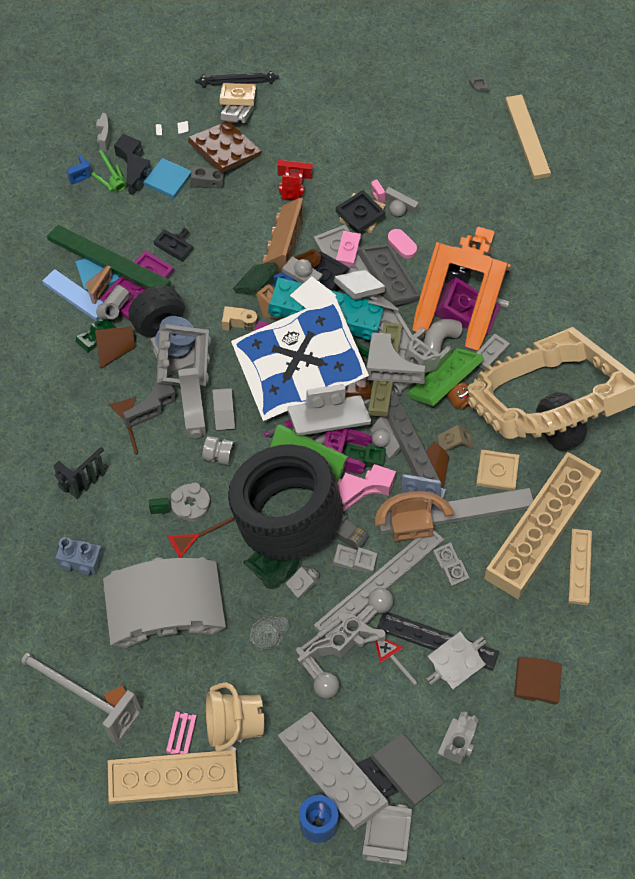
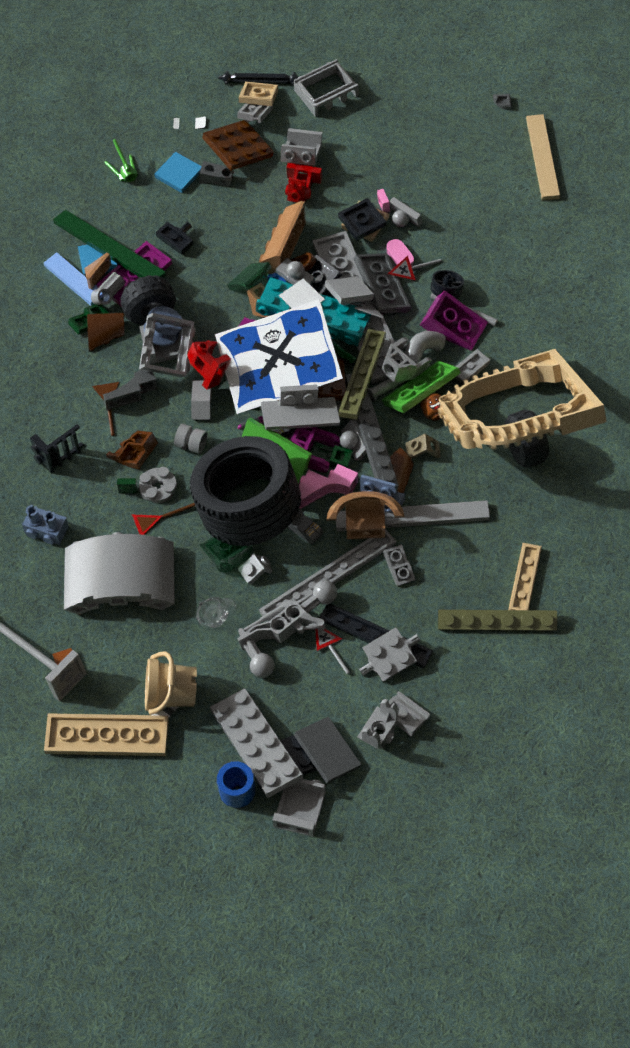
camera: 10 degrees right, 0 degrees up
blue bracket [66,155,91,185] -> none
light grey slope [96,113,110,152] -> none
black arch [114,134,152,195] -> none
bright pink tile [166,711,197,755] -> none
light grey arch [178,368,206,439] -> none
tan leg [222,306,257,331] -> none
light grey slope [332,544,377,572] -> none
bright pink plate [336,231,361,267] -> none
light grey arch [367,333,425,384] -> none
orange piece [413,227,512,350] -> none
tan tile [476,449,519,491] -> none
tan brick [484,452,601,600] -> none
reddish brown slope [514,657,562,705] -> none
none -> reddish brown slope [106,431,158,469]
none -> red tile [187,340,231,390]
none -> light grey panel [281,128,323,166]
none -> light grey window [294,59,359,117]
none -> piece [387,255,442,281]
none -> light grey plate [389,691,430,736]
none -> olive plate [438,610,557,630]

